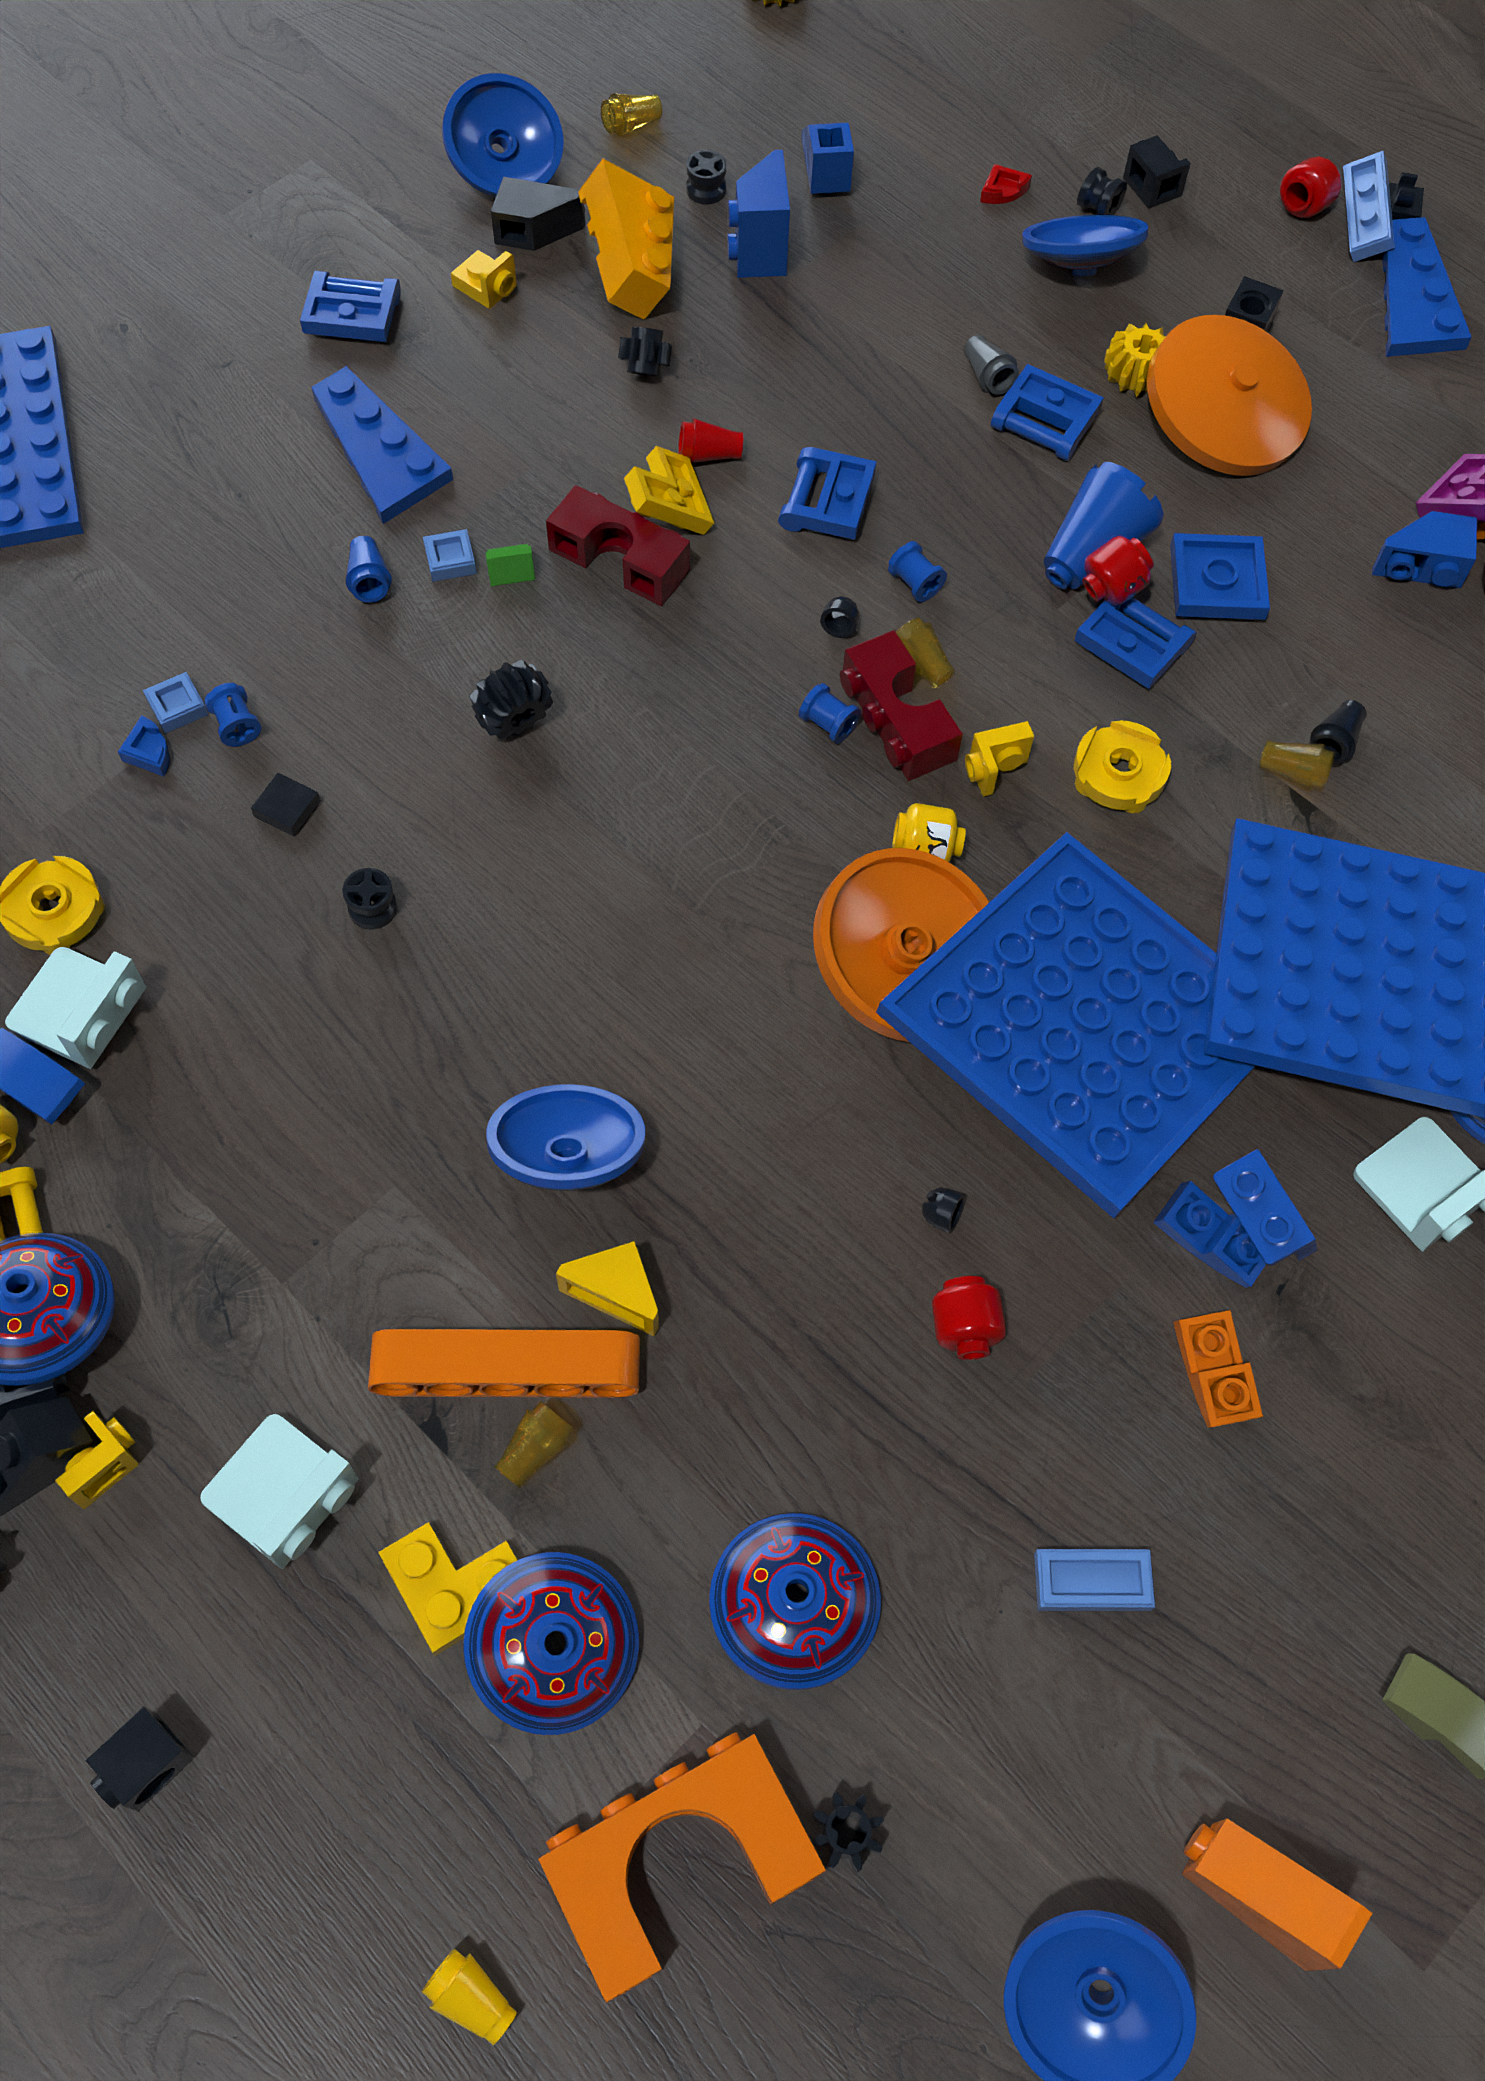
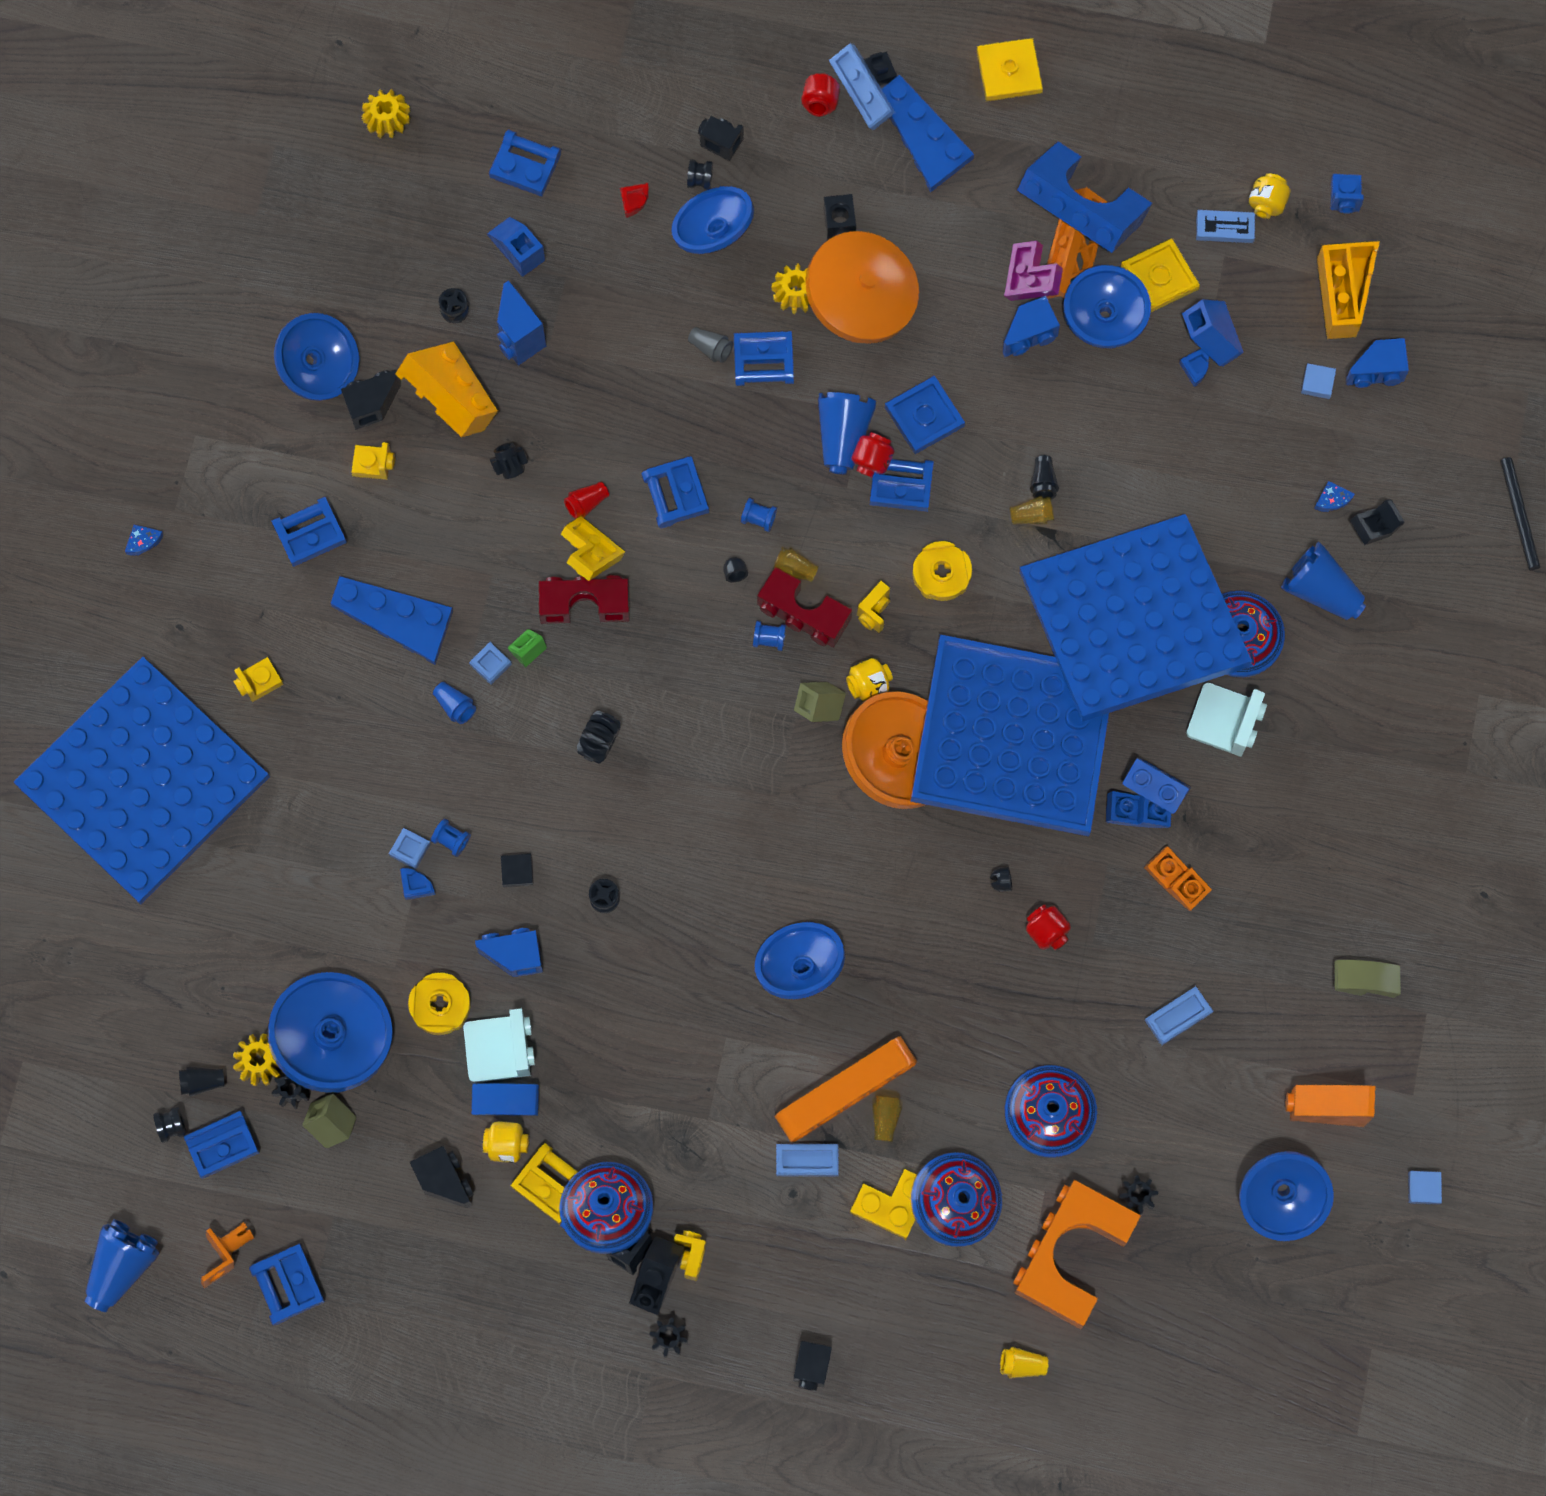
camera: 30 degrees left, 10 degrees up
light aqua bracket [200,1414,359,1570] -> none
yellow slope [556,1241,659,1336] -> none
clear yellow cone [601,93,662,136] -> none
none -> blue tile [125,525,163,556]
none -> yellow bracket [233,657,283,702]
none -> blue slope [475,928,543,977]
none -> blue plate [489,129,561,197]
none -> medium blue tile [776,1144,838,1176]
none -> olive panel [794,682,846,722]

